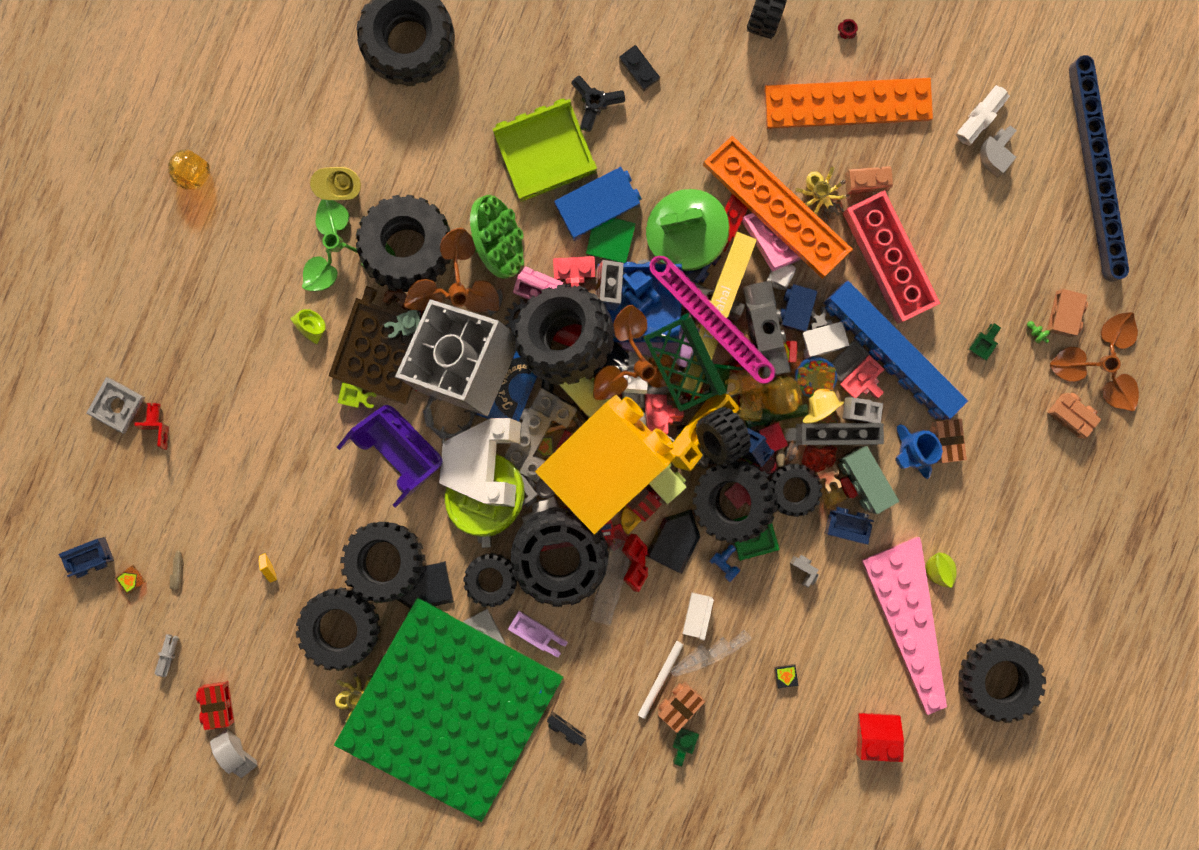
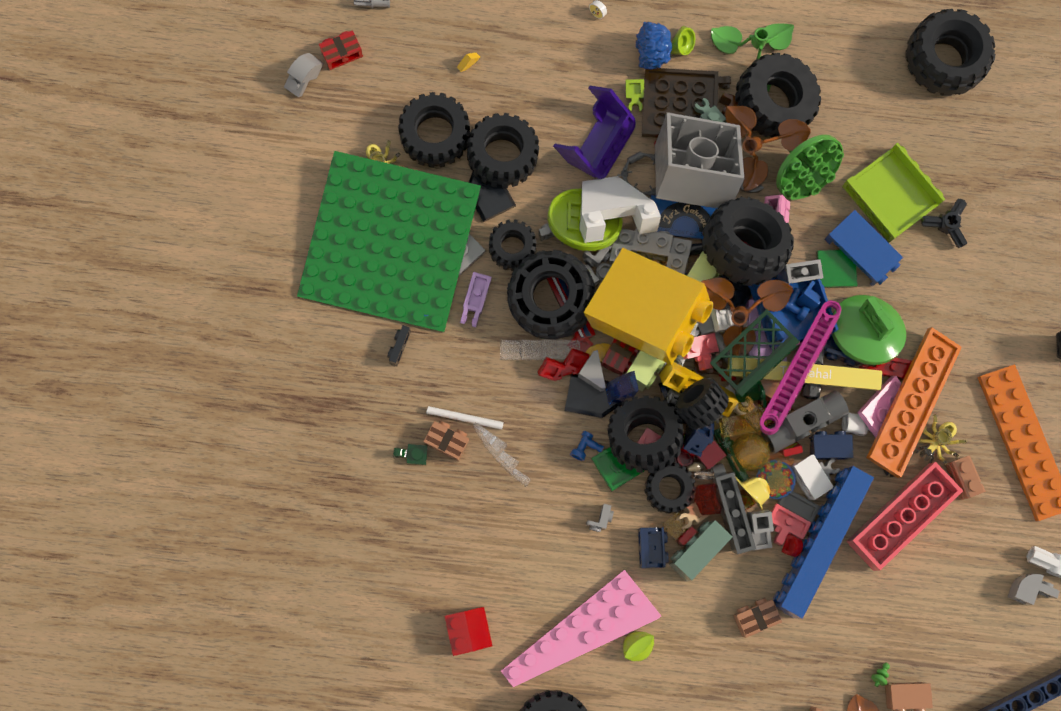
camera: 65 degrees right, 10 degrees down
light yellow piece [310,167,361,200] -> none
coral hinge [553,256,596,287] -> none
black plate [619,44,660,92] -> none
white panel [682,592,714,640] -> none
tile [774,664,799,689] -> none
blue piece [895,424,943,479] -> none
dark green plate [967,323,1001,361] -> none
none -> light grey slope [578,350,606,392]
none -> tile [589,0,607,19]
none -> clear blue slope [605,371,639,404]
none -> blue hair [636,22,672,69]
none -> red tile [781,534,803,557]

